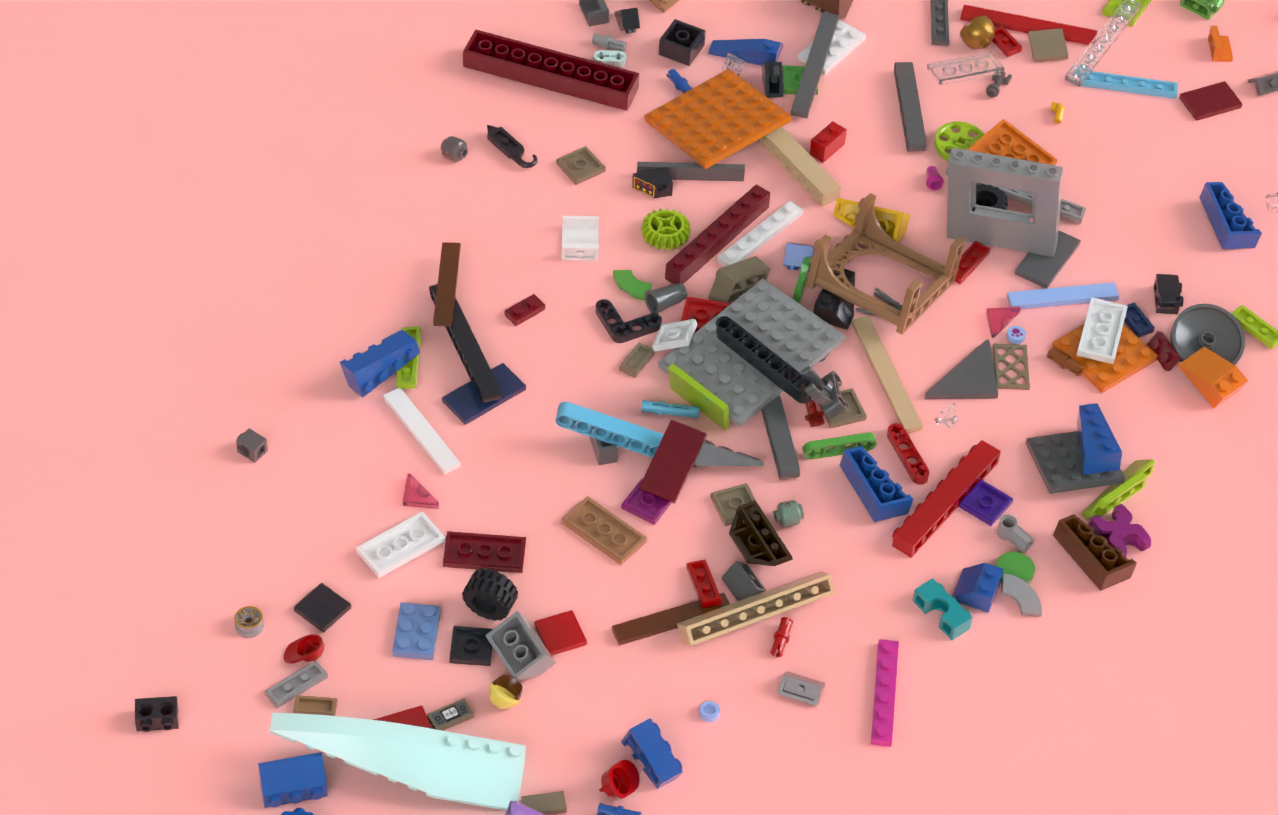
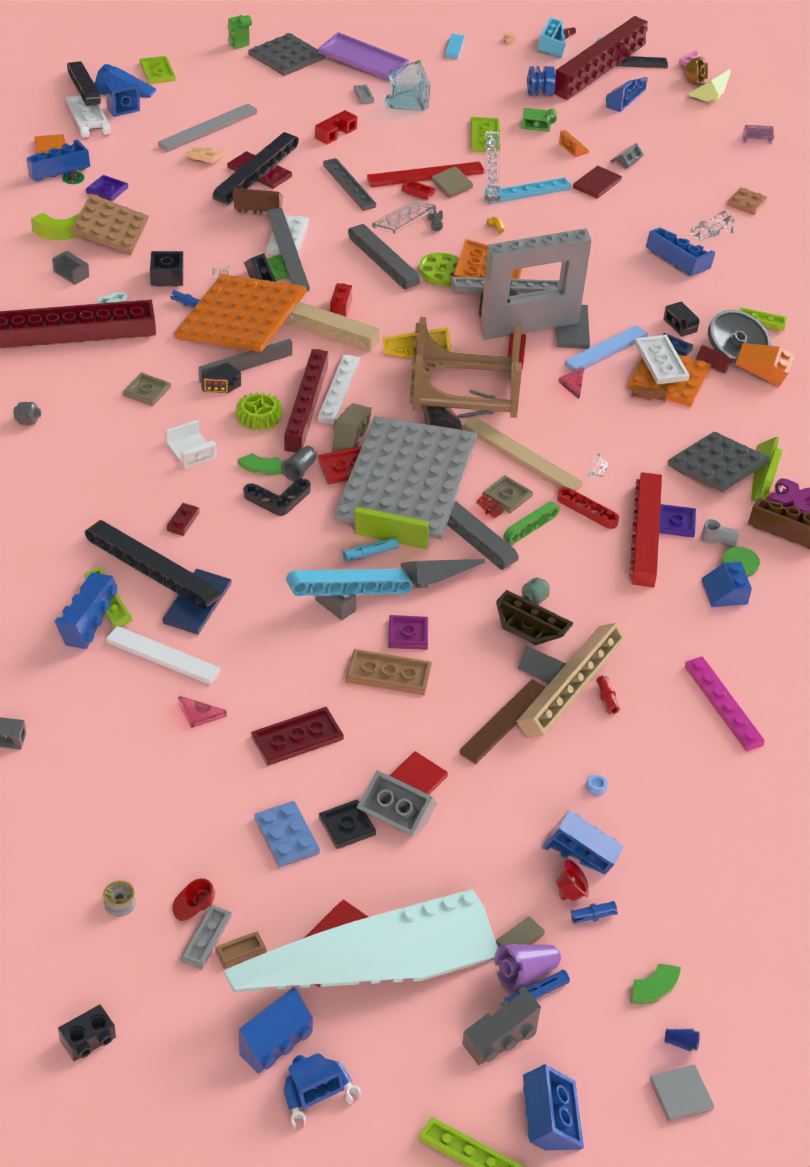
camera: 30 degrees left, 5 degrees down
black tile [294,582,351,633] -> none
white plate [356,511,445,578] -> none
tile [427,698,474,731] -> none
reddish brown tile [433,242,461,326] -> none
black tyre [462,568,518,621] -> none
black plate [487,125,538,168] -> none
piece [489,674,523,709] -> none
light grey axle [592,33,626,51] -> none
black slope [614,8,640,34] -> none
dark tan tile [619,343,655,378] -> none
dark red tile [639,419,707,504] -> none
white tile [652,319,698,352] -> none
red tile [686,559,722,608] -> none
blue wedge [708,39,783,66] -> none
dark tan tile [710,483,755,526] -> none
black beam [716,316,812,404] -> none
panel [778,671,826,706] -> none
slope [783,242,814,270] -> none
bright green tile [793,257,811,304] -> none
dark grey piece [801,366,847,419] -> none
blue wedge [839,446,913,522] -> none
teal arch [913,578,973,641] -> none
dark grey tile [925,339,998,399] -> none
dark pink cone [926,166,944,191] -> none
pearl gold cylinder [960,16,995,49] -> none
dark tan window [993,343,1030,390] -> none
light grey tile [1002,573,1042,617] -> none
light blue tile [1006,326,1026,344] -> none
blue wedge [1077,403,1122,475] -> none

